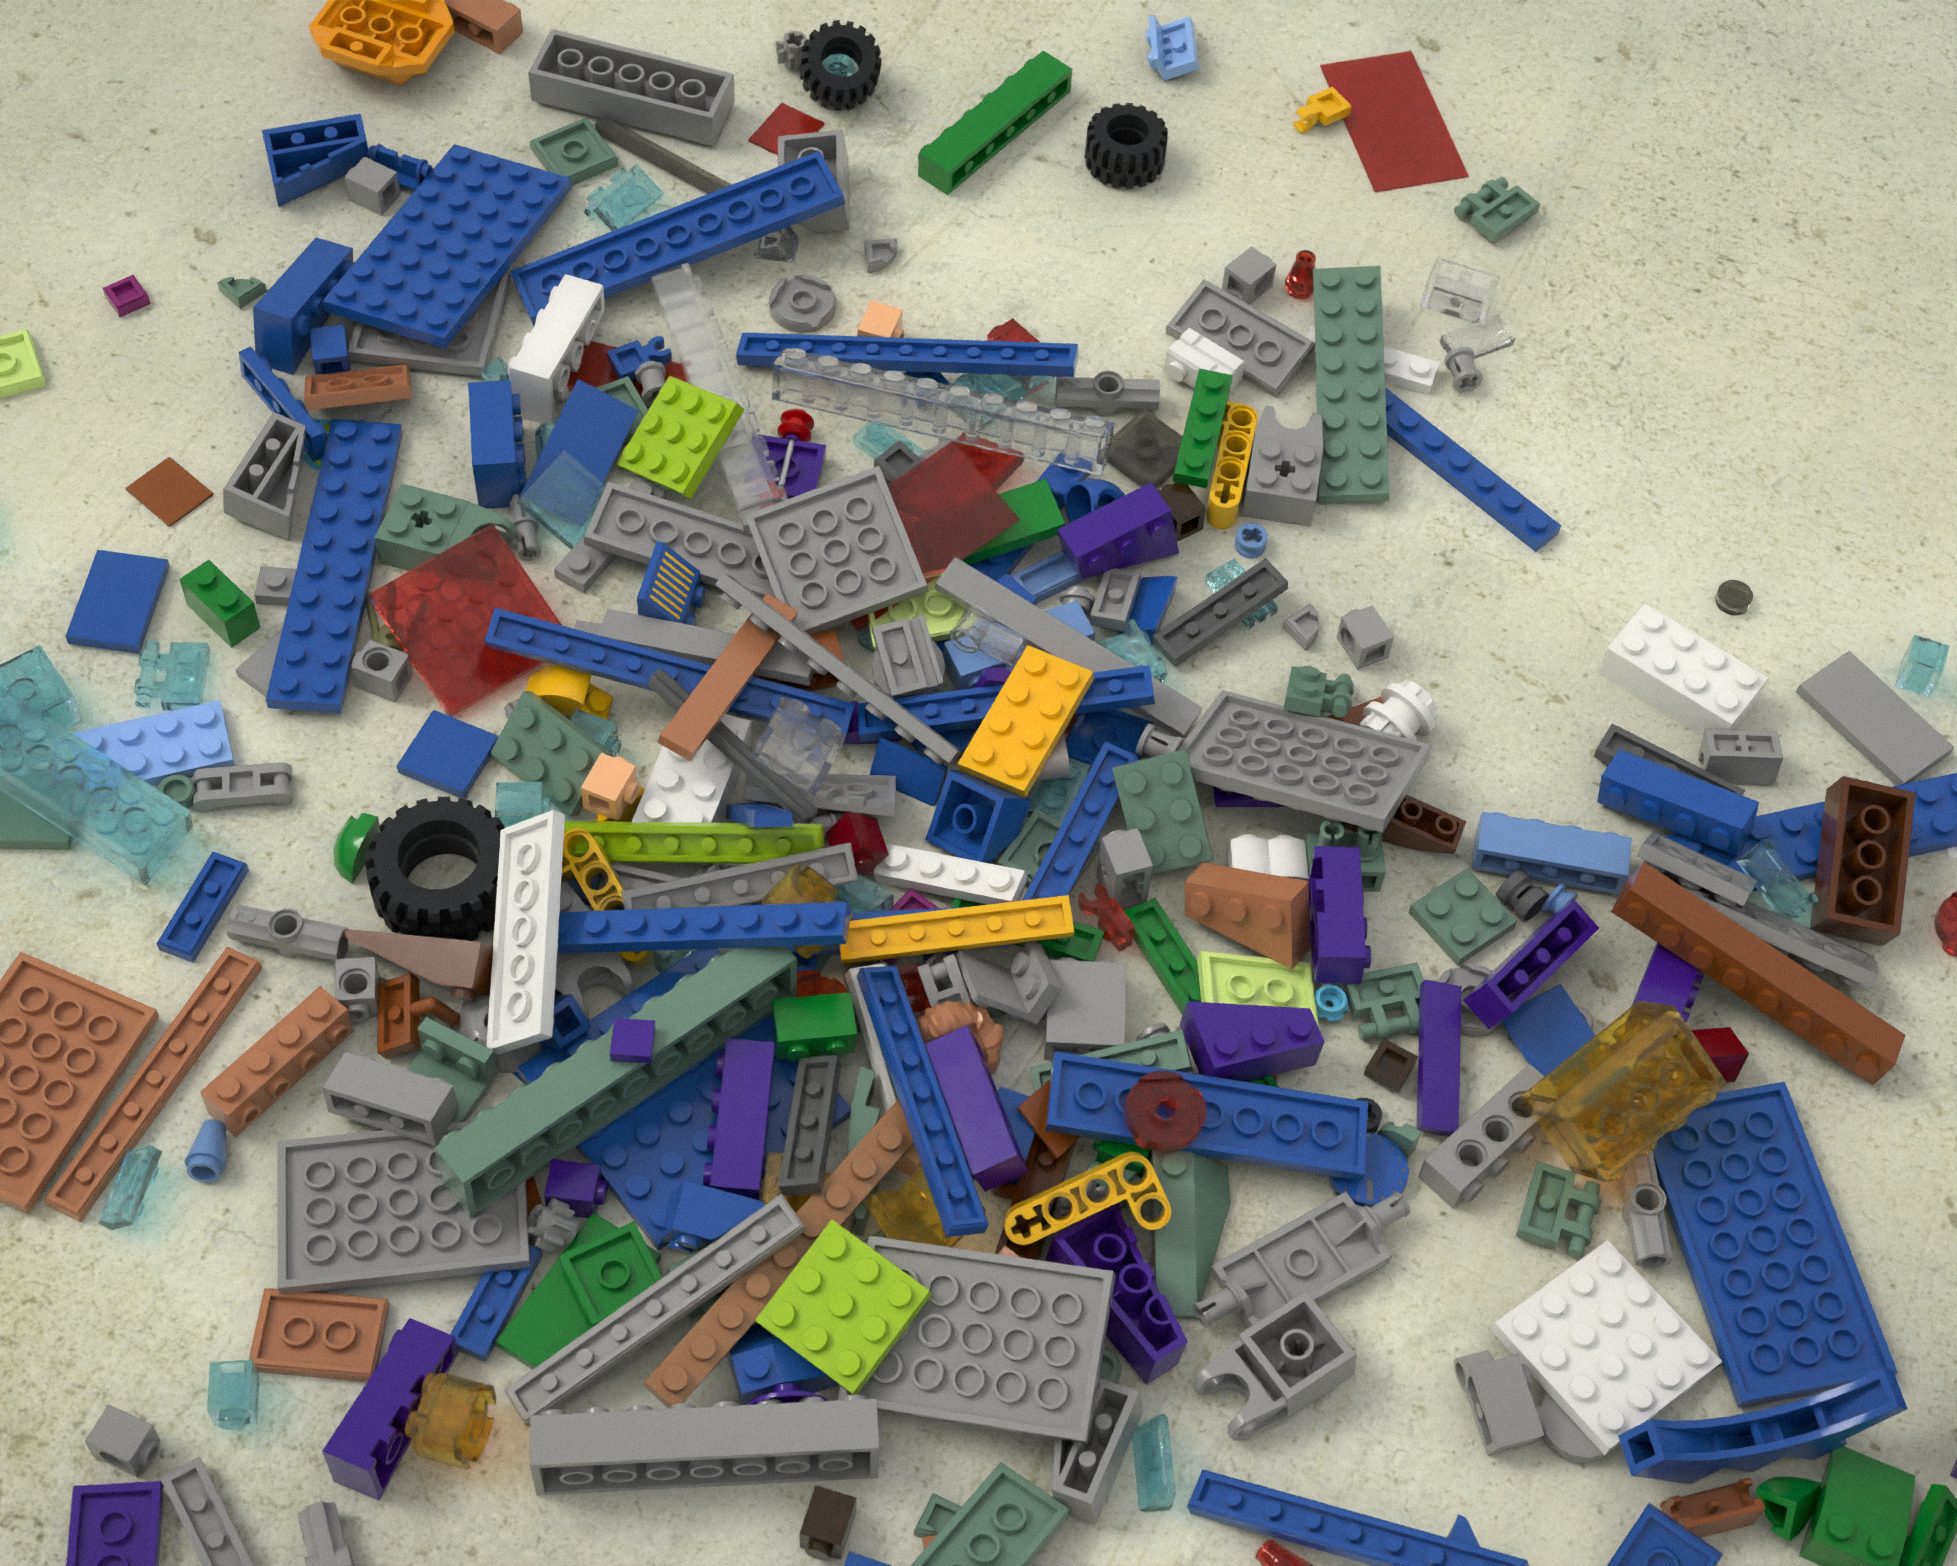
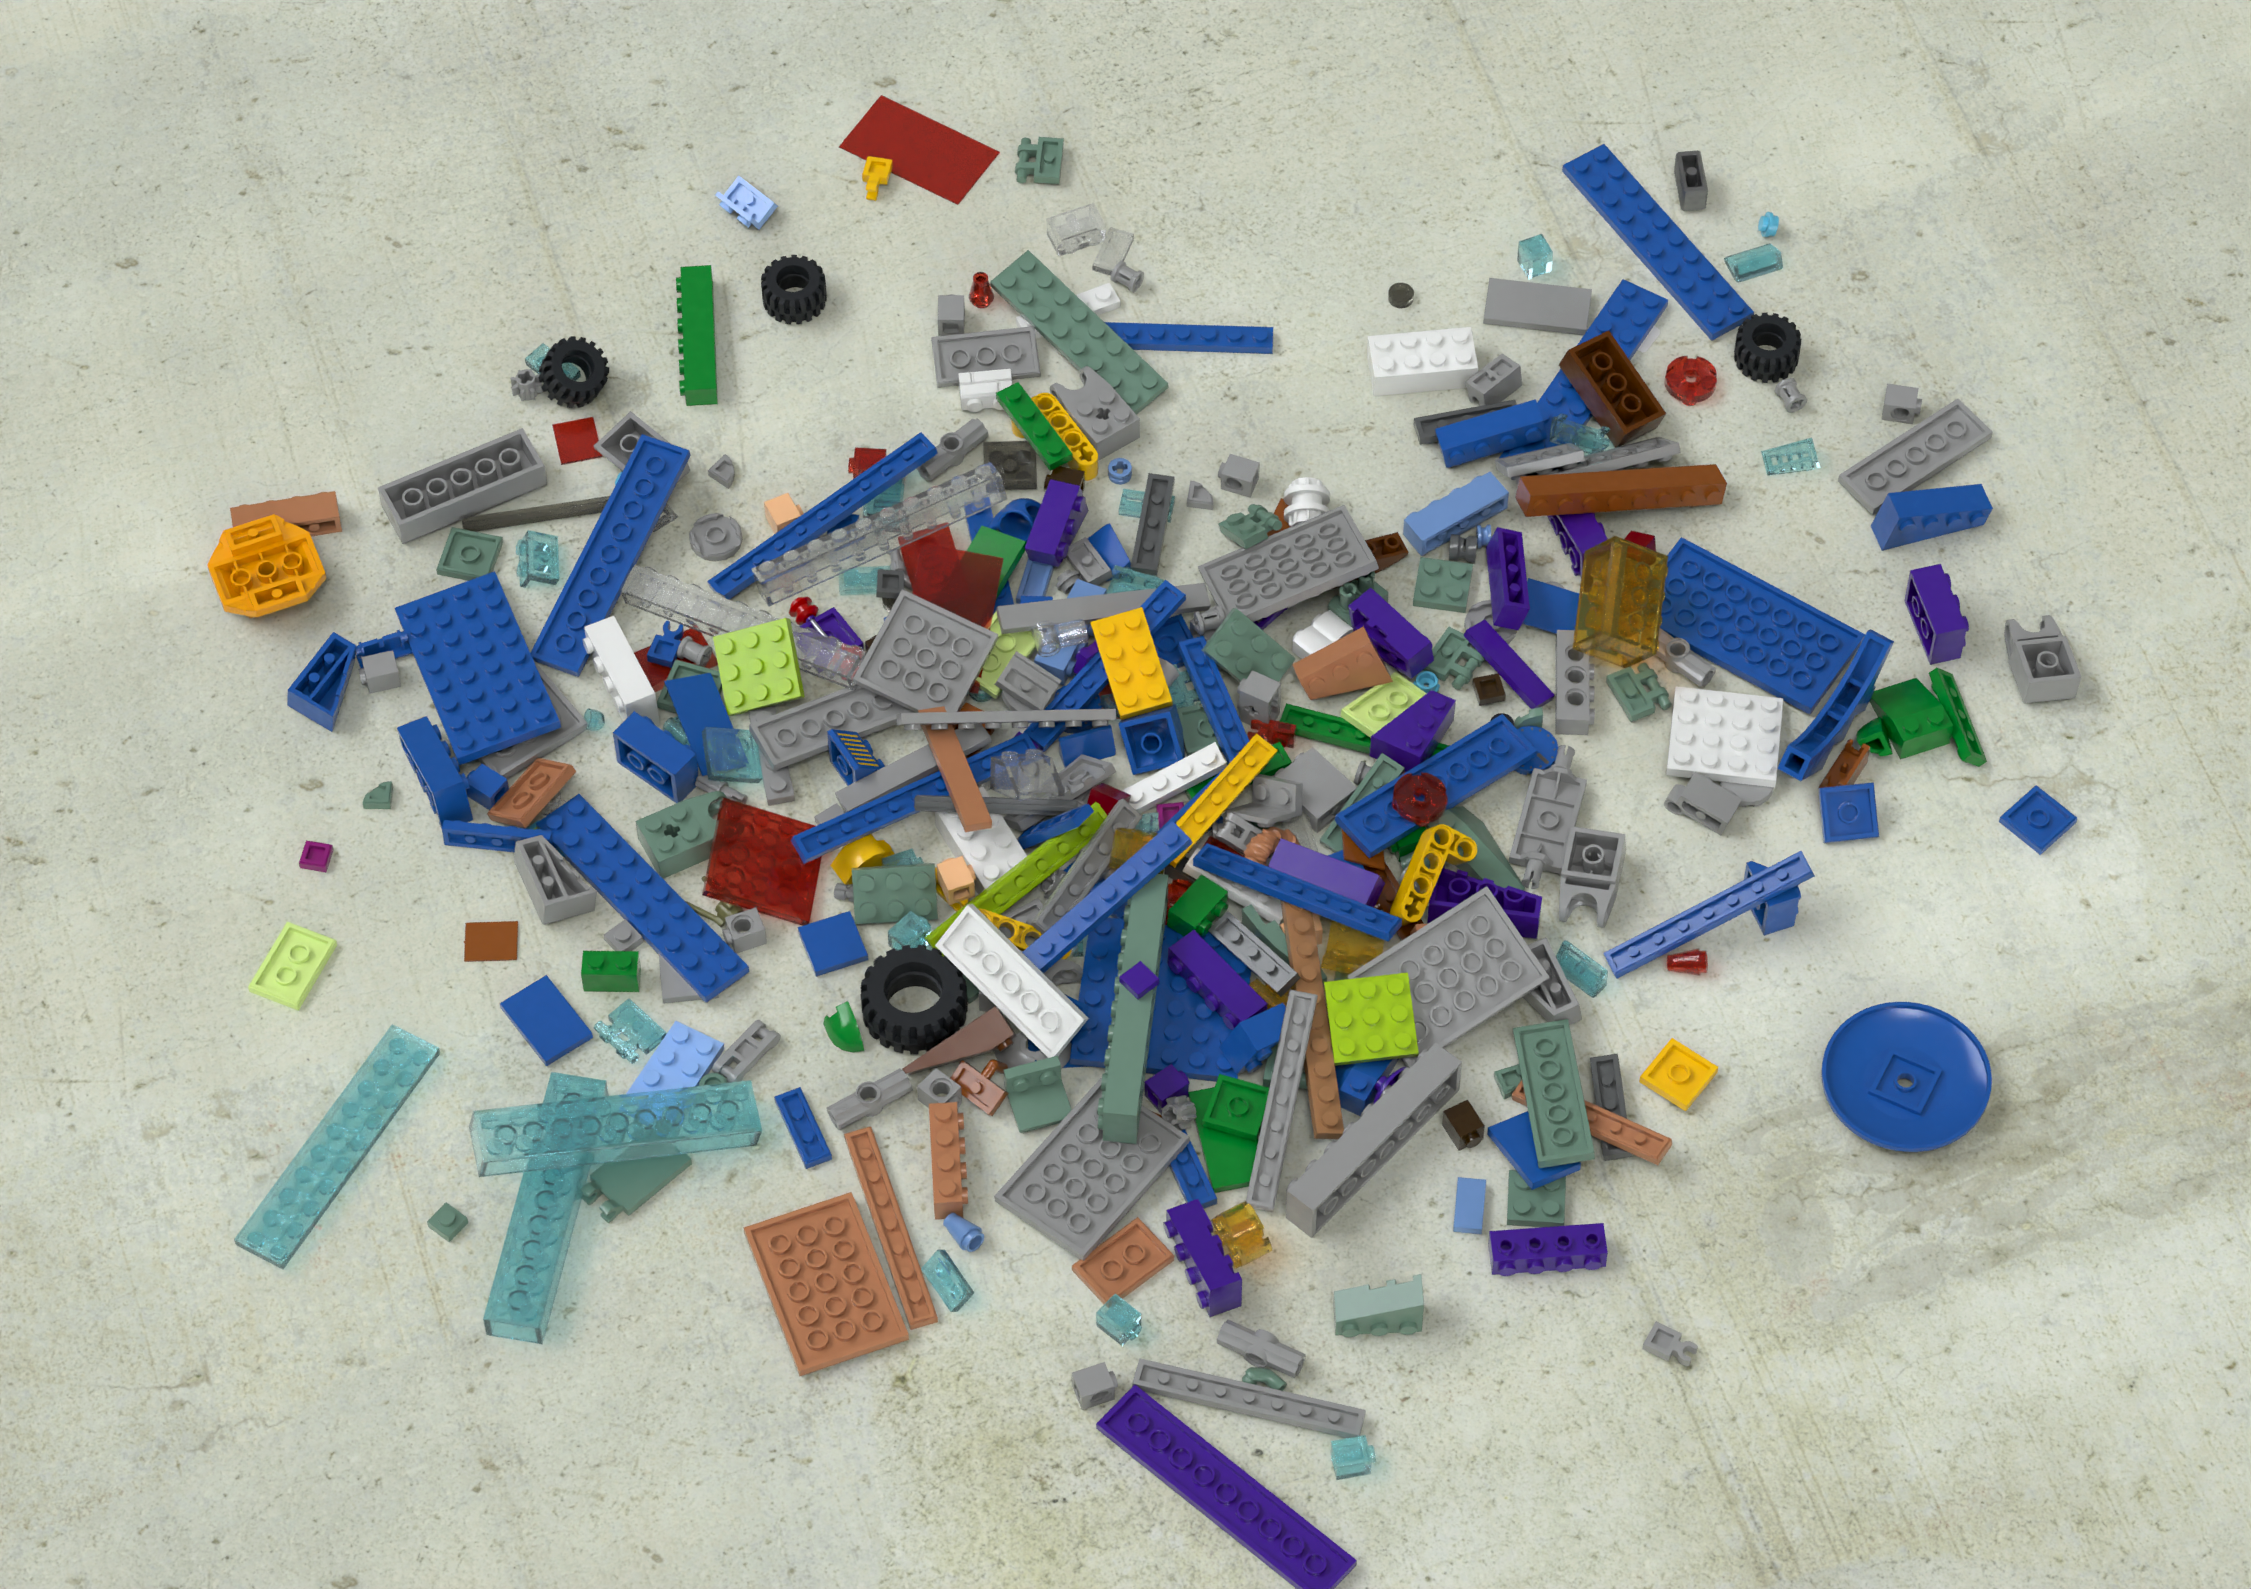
camera: 40 degrees left, 0 degrees up
light grey brick [322,1052,458,1146] -> none

